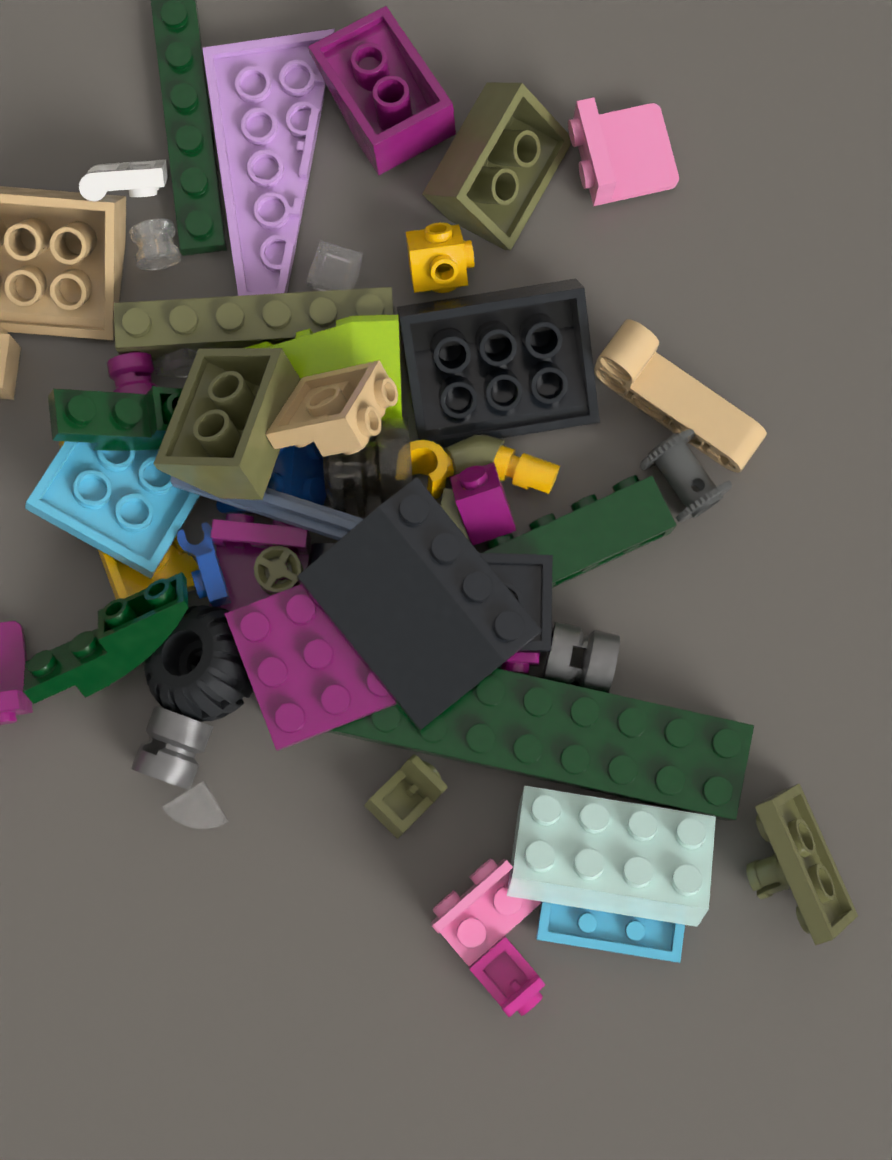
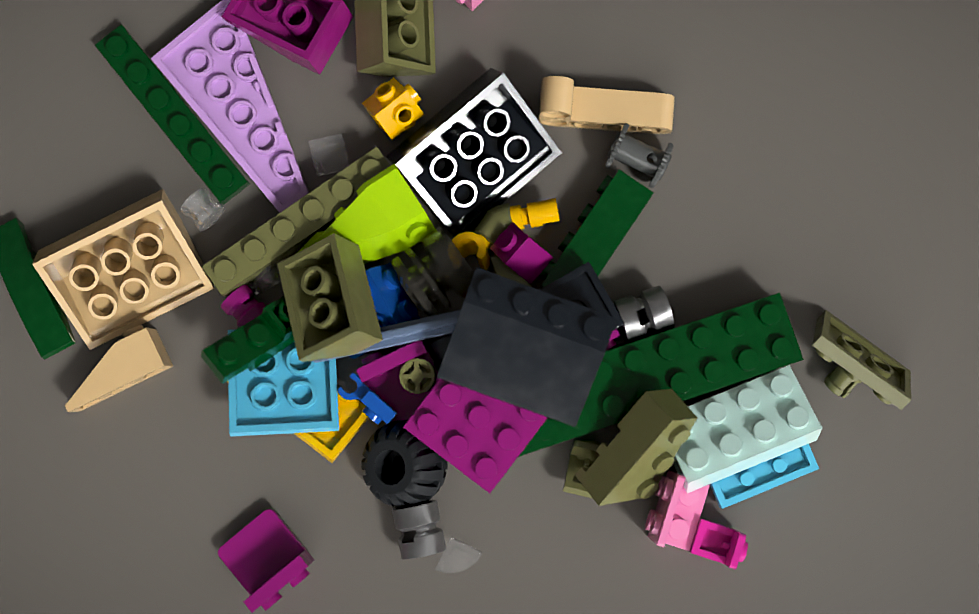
camera: 25 degrees left, 5 degrees up
dark green slope [23,572,188,704] -> none
white plate [79,159,168,202] -> none
tan plate [265,360,398,457] -> none
none -> olive wedge [575,389,698,506]

